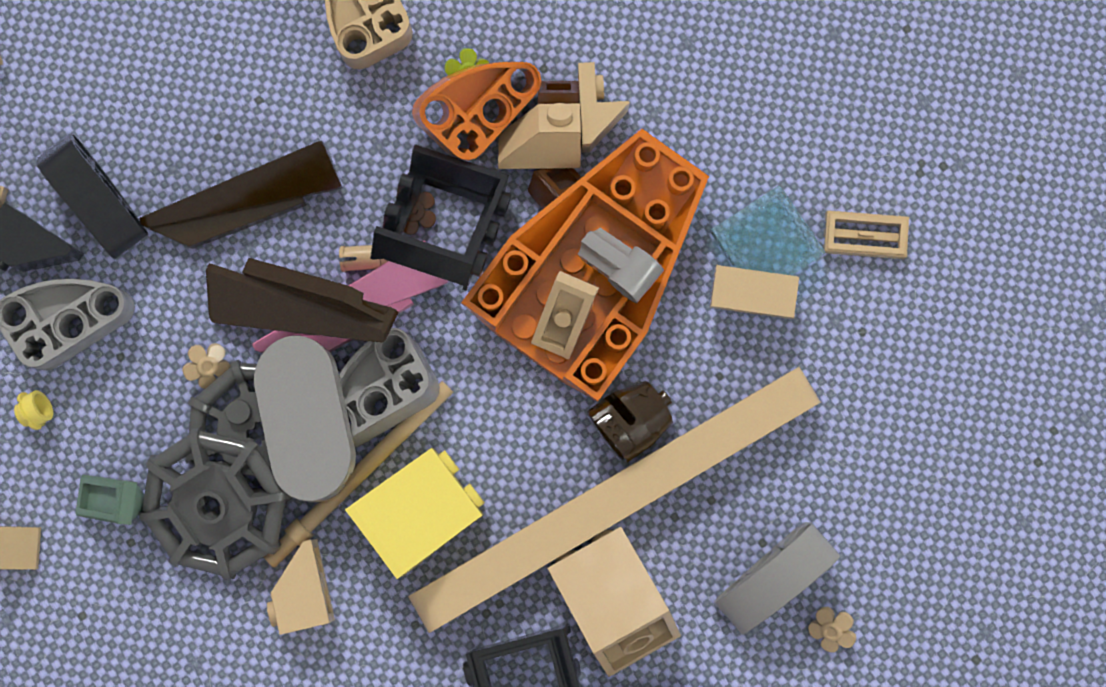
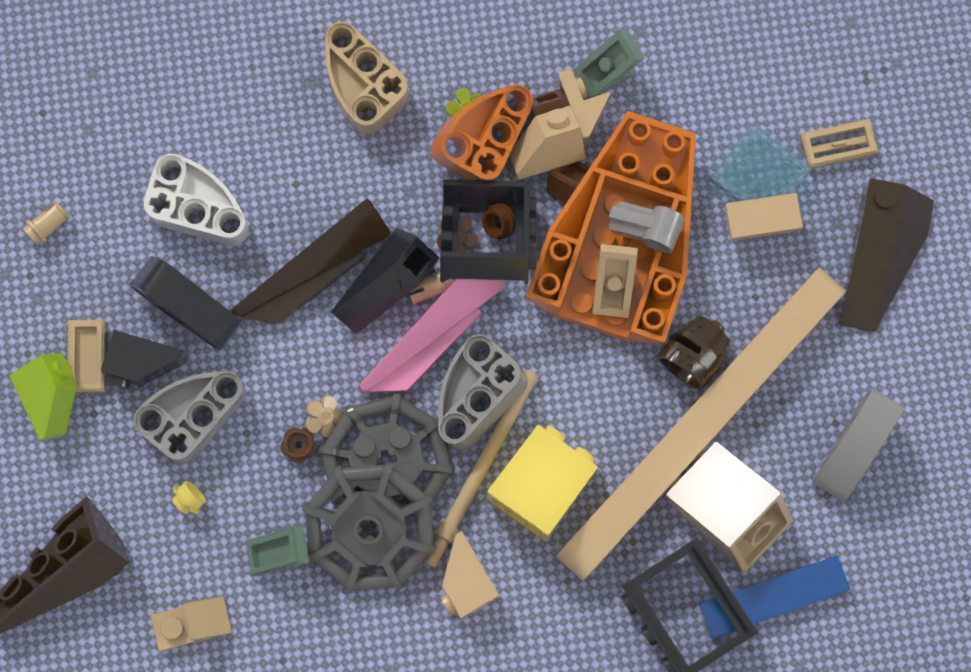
camera: 20 degrees left, 5 degrees down
dark brown wedge [206,258,399,343] -> none
light grey tile [254,336,356,502] -> none
tan plant [808,607,857,652] -> none
none -> white beam [144,154,249,246]
none -> reddish brown plate [281,427,317,463]
none -> black slope [331,227,440,334]
none -> reddish brown plate [482,203,516,239]
none -> sand green slope [573,28,645,98]
none -> dark brown wedge [839,178,934,332]

